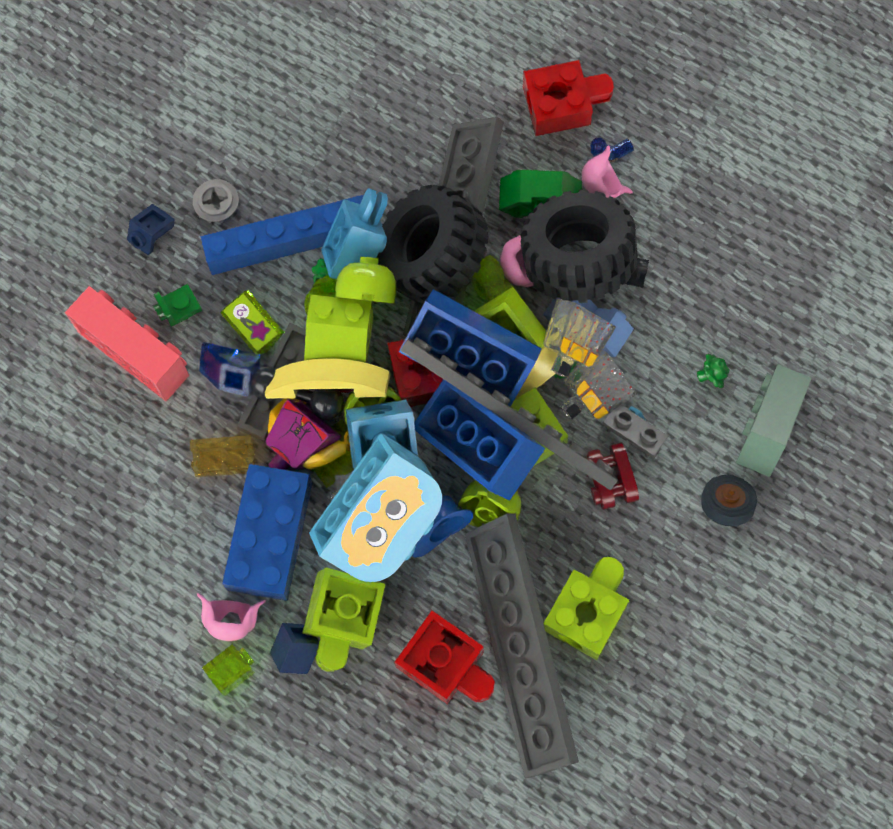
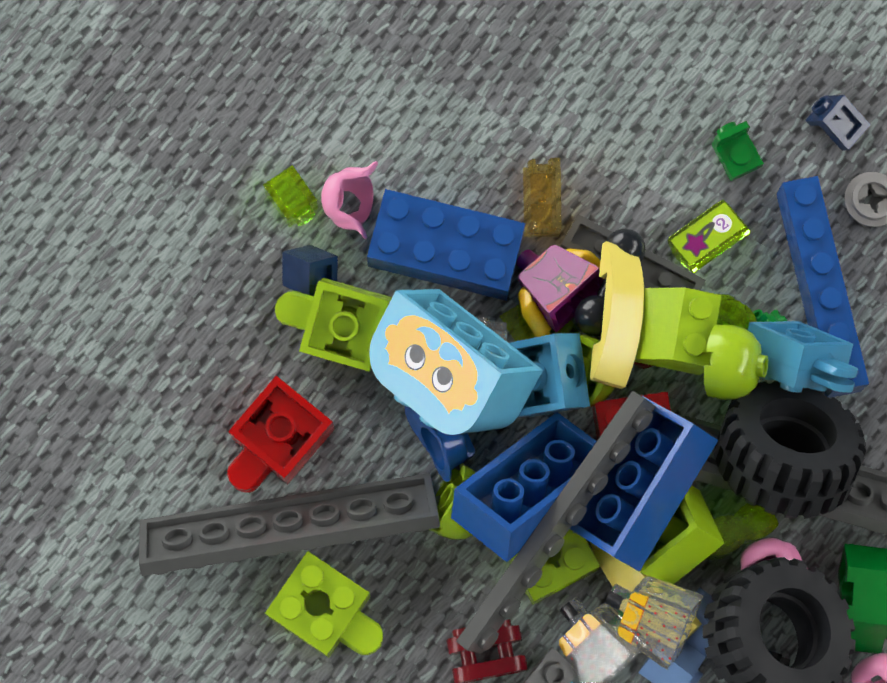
camera: 90 degrees right, 5 degrees up
coral brick [65,286,189,401] -> none
clear blue slope [199,342,261,397] -> none

